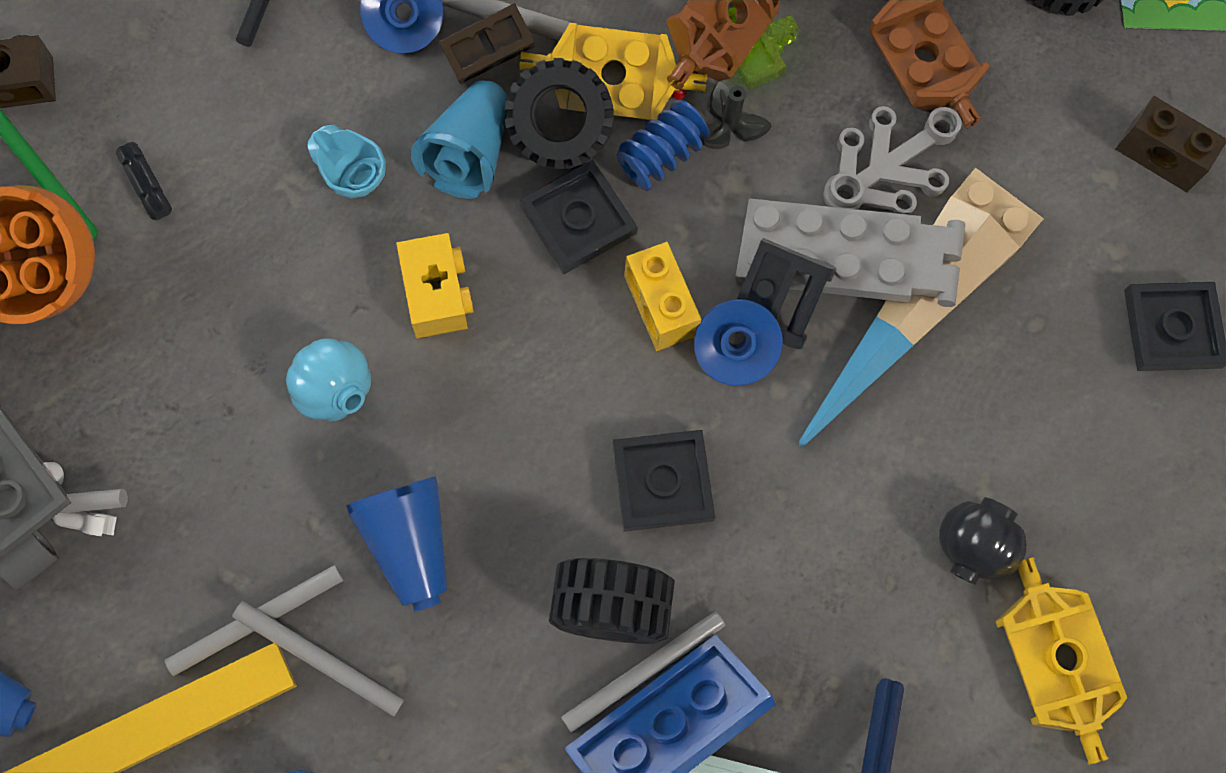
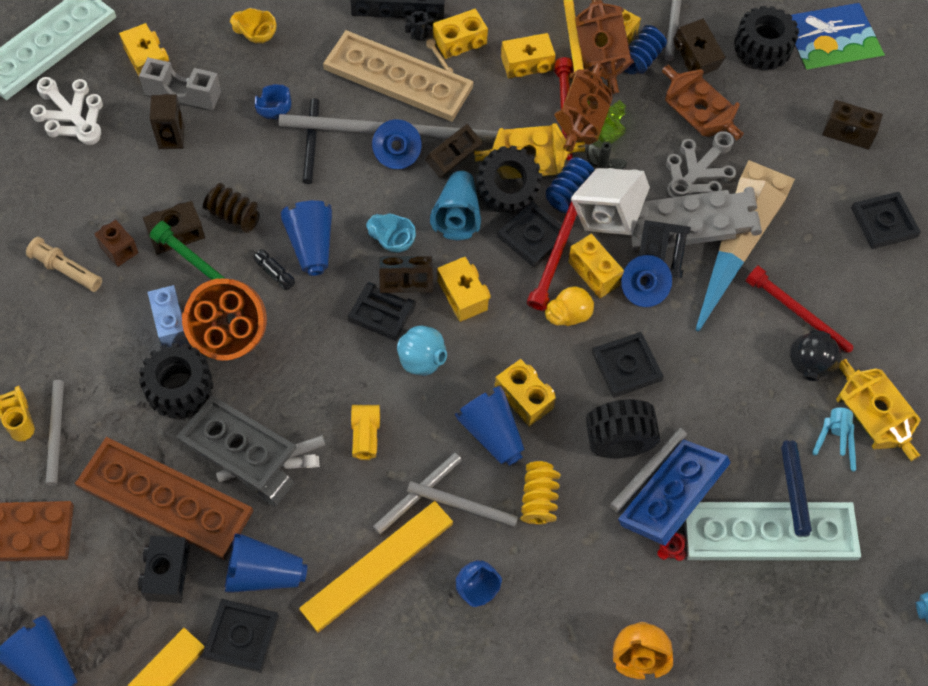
camera: 10 degrees left, 10 degrees down
none -> dark brown piece [203,183,260,233]
none -> blue cone [281,200,332,276]
none -> black plate [348,282,416,341]
none -> yellow piece [351,405,380,460]
none -> dark brown brick [379,256,433,293]
none -> yellow brick [494,359,556,427]
none -> yellow piece [520,461,561,525]
none -> red piece [526,201,577,311]
none -> yellow hair [545,286,594,326]
none -> white slope [571,168,650,235]
none -> red piece [745,265,854,353]
none -> medium azure plant [812,407,856,471]

